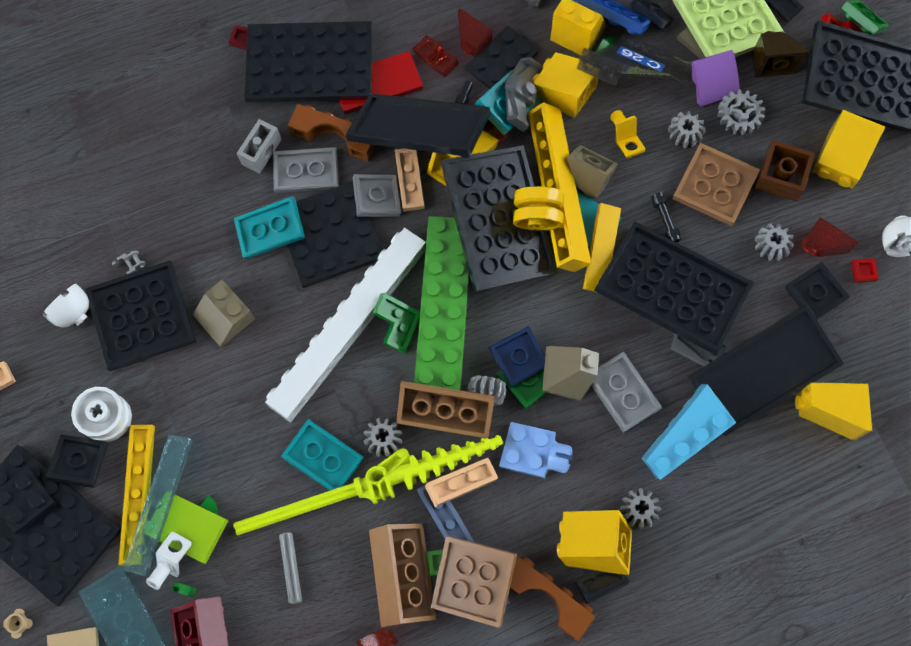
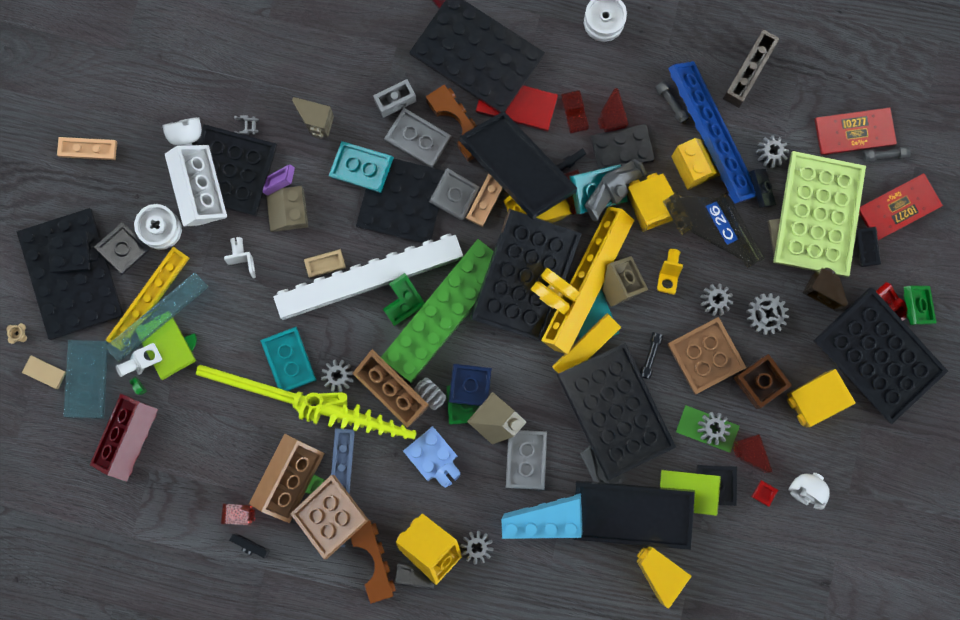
camera: 30 degrees right, 10 degrees up
light grey axle [279,532,302,604] -> none
light nougat plate [425,458,498,507] -> none
green tile [593,36,617,61] -> none
medium lavender slope [692,50,739,106] -> none
none -> white slope [165,145,227,227]
none -> white bracket [224,237,256,278]
none -> medium lavender tile [262,165,295,196]
none -> dark tan slope [292,97,334,139]
none -> tan tile [304,249,346,279]
none -> lime tile [660,470,721,516]
none -> bright green sticker [676,405,740,453]

